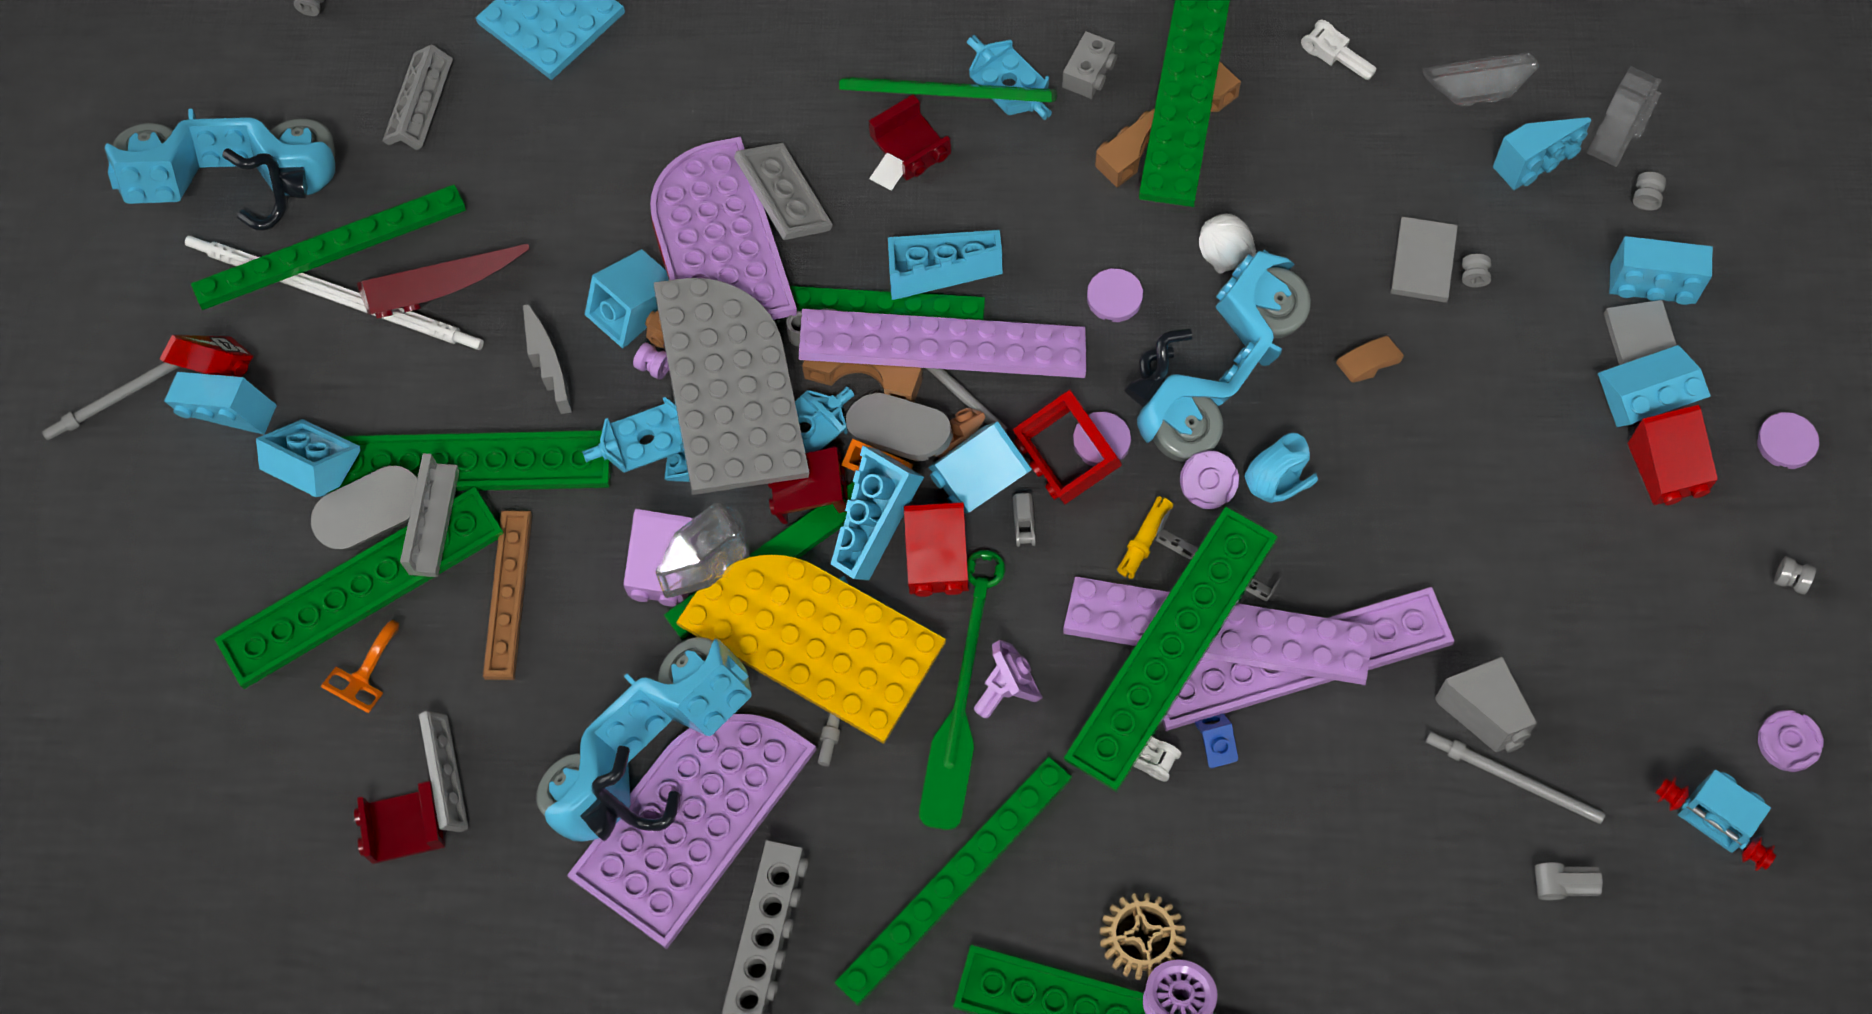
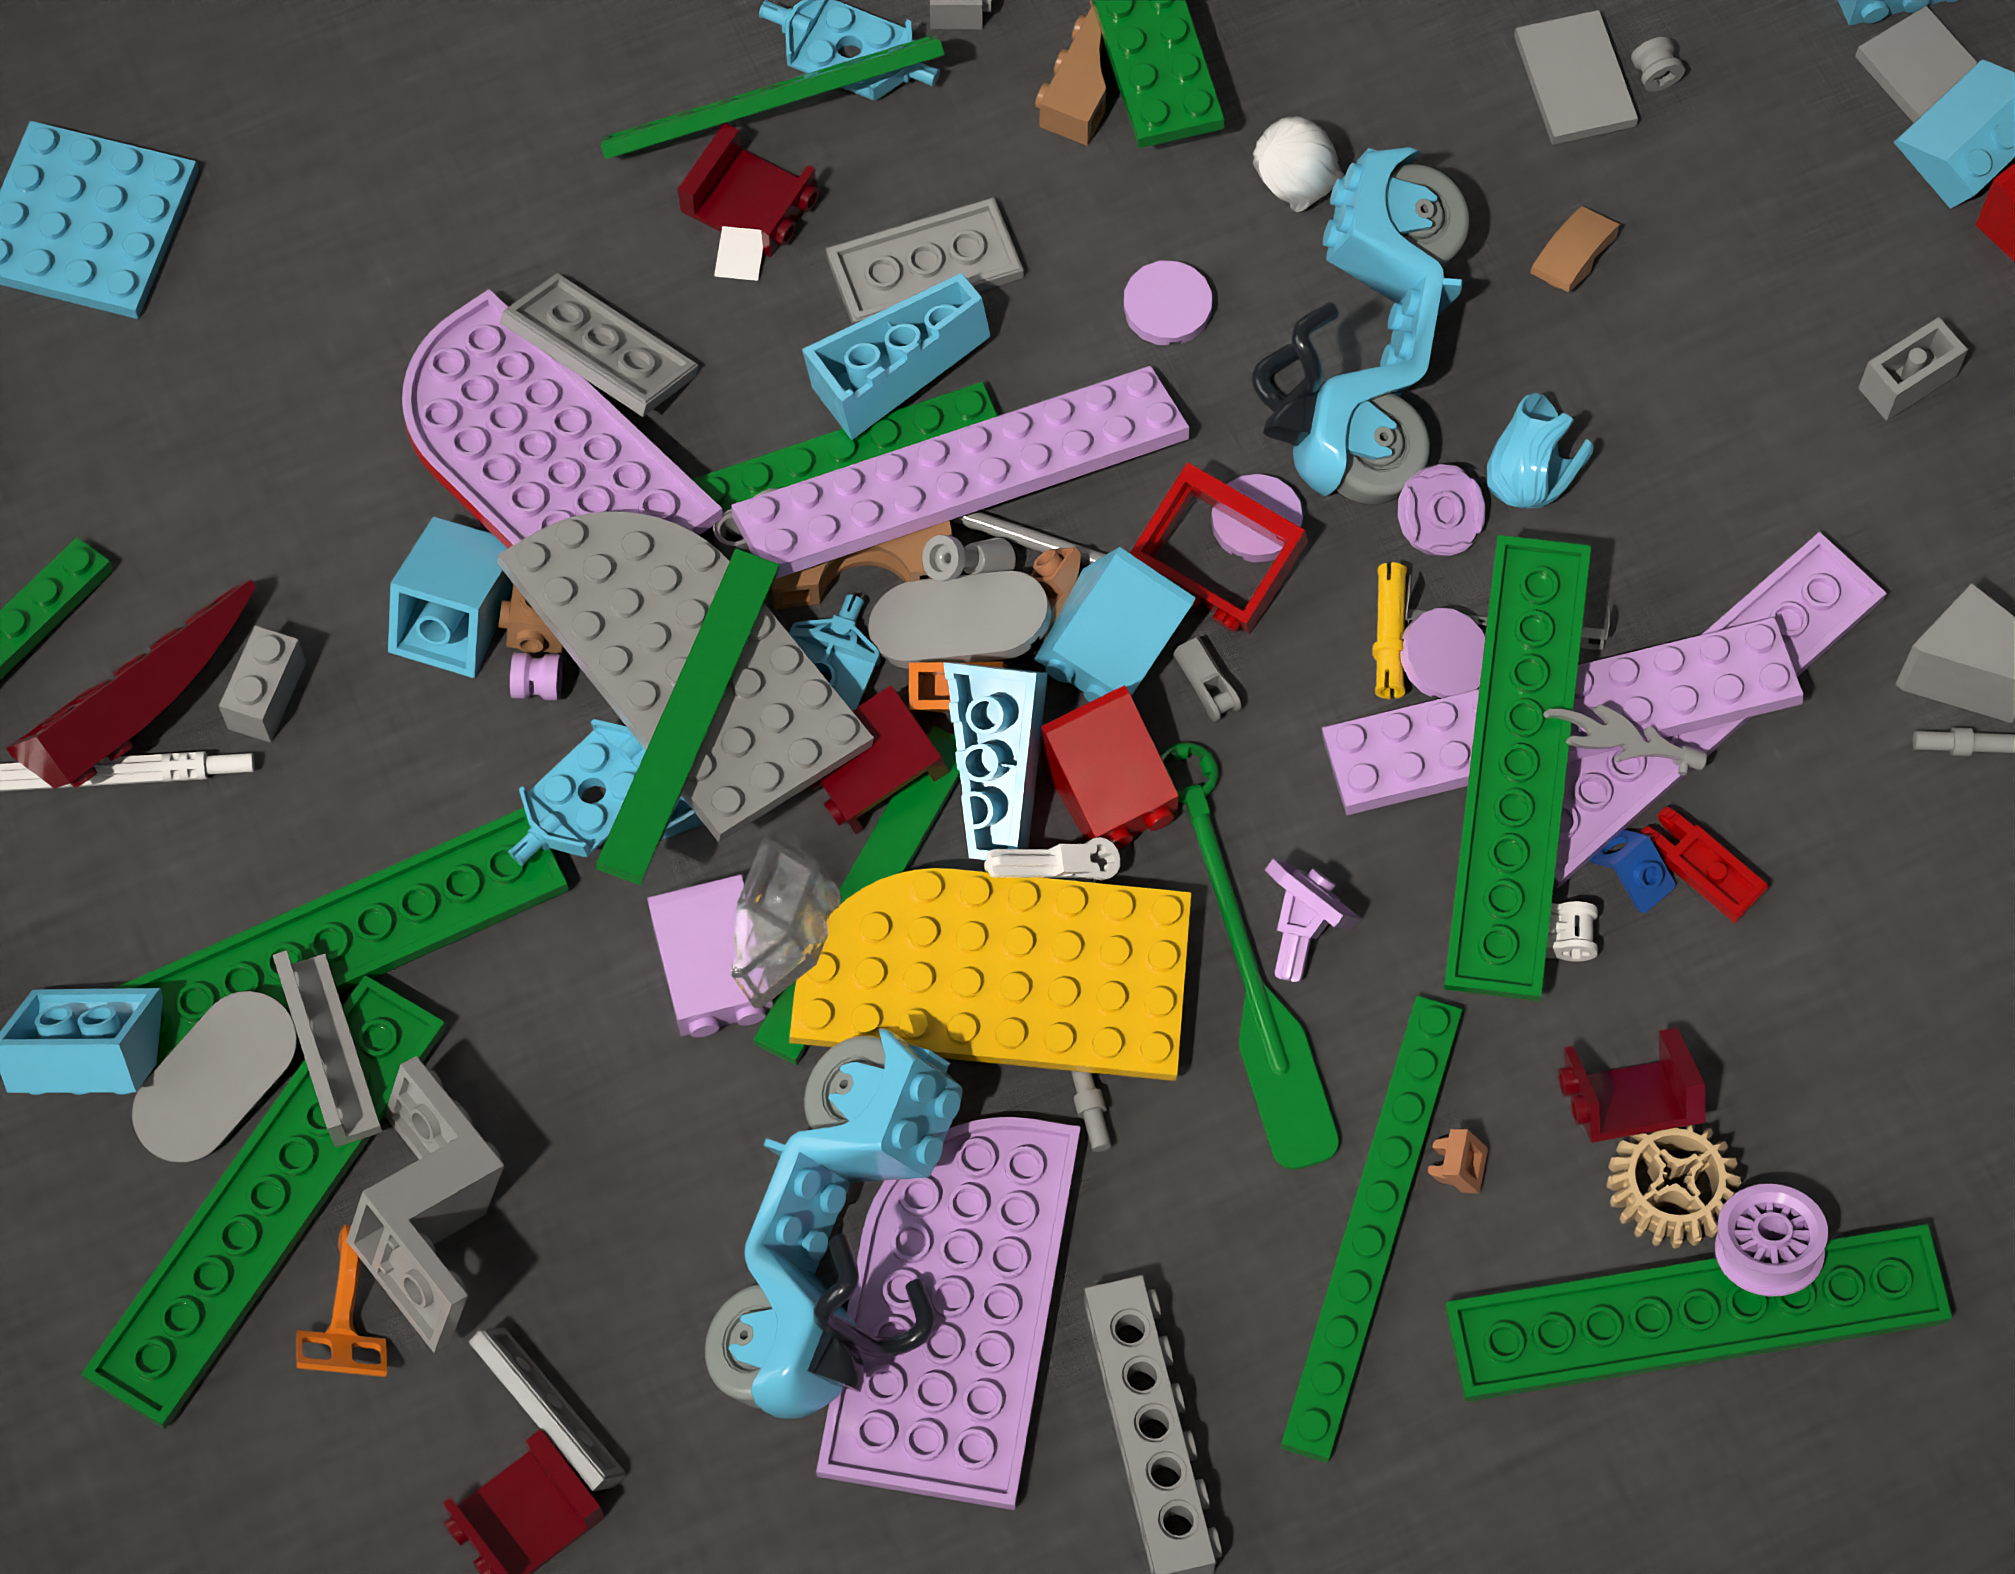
camera: 30 degrees left, 0 degrees up
medium nougat tile [483,511,532,680] -> none
light grey slope [523,304,572,414] -> none
none -> light grey brick [219,626,307,743]
none -> light grey bracket [347,1056,504,1353]
none -> green tile [596,548,780,886]
none -> light grey tile [826,197,1023,324]
none -> light grey piece [922,535,1016,581]
none -> white connector [984,837,1120,883]
none -> lavender tile [1400,608,1485,698]
none -> nougat tile [1428,1129,1488,1193]
none -> light grey piece [1543,705,1707,775]
none -> dark red panel [1558,1027,1706,1143]
none -> red hinge [1639,806,1769,924]
none -> light grey brick [1858,317,1968,421]

